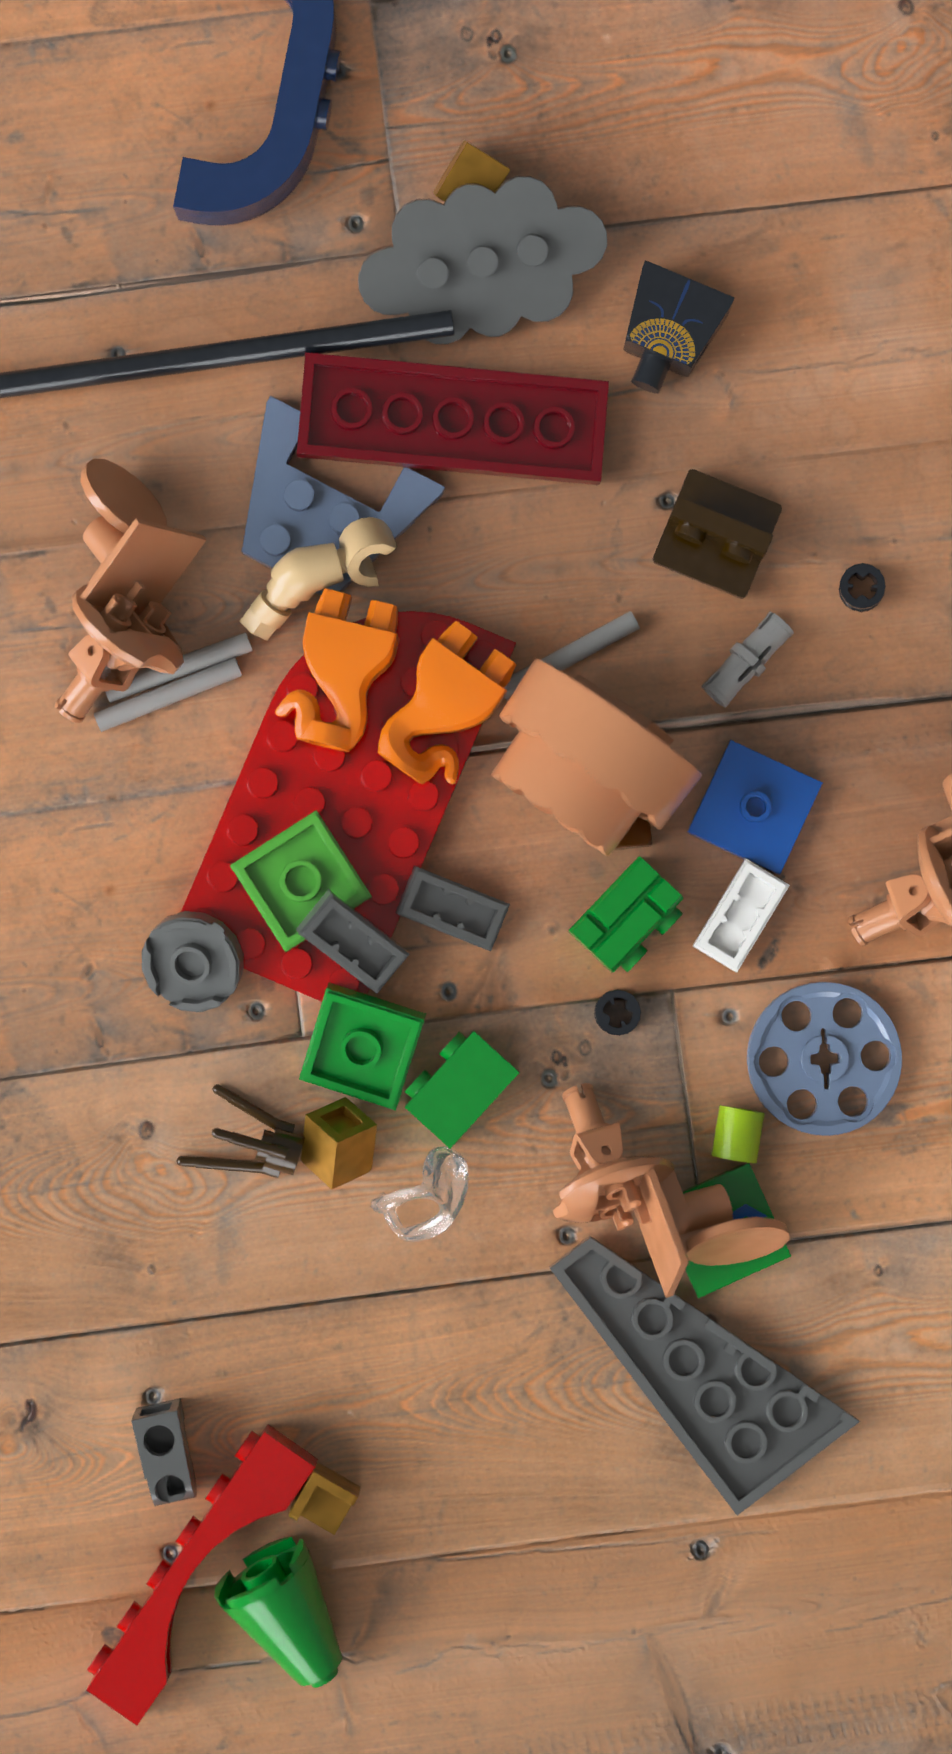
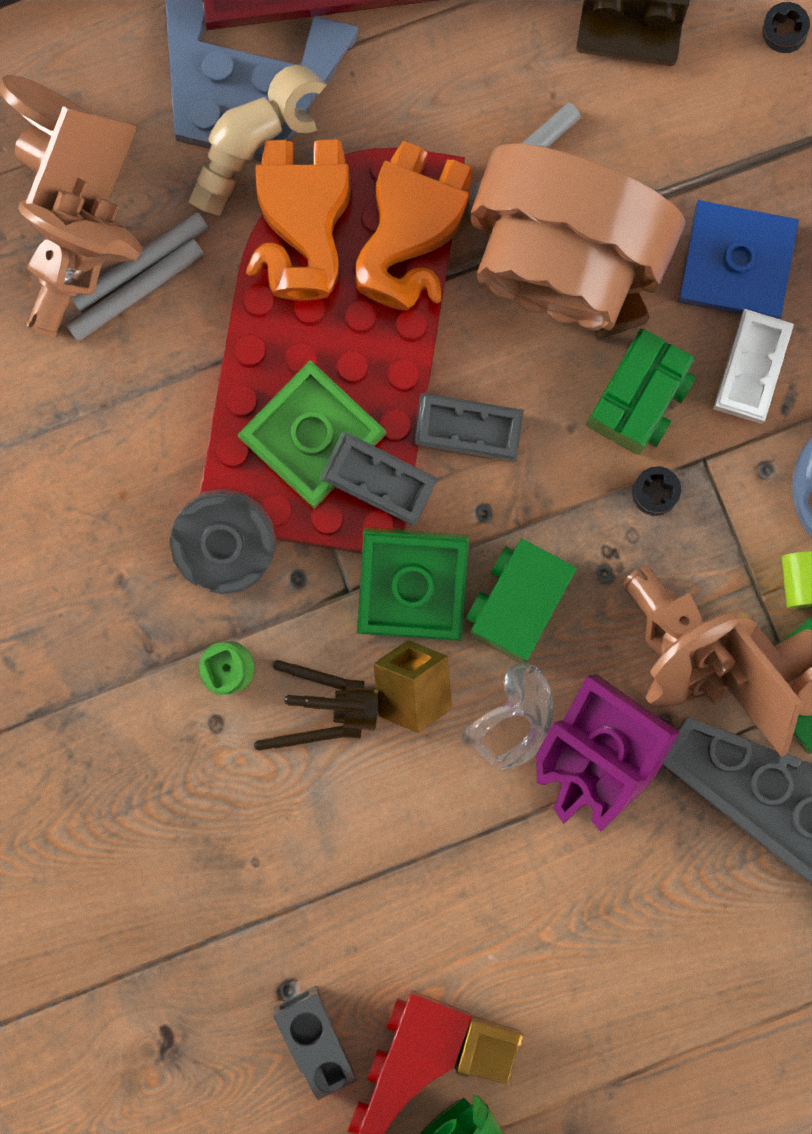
camera: 15 degrees left, 5 degrees down
light grey pin [701,611,794,708] -> none
none -> bright green tile [199,641,255,695]
none -> magenta plate [536,674,680,832]

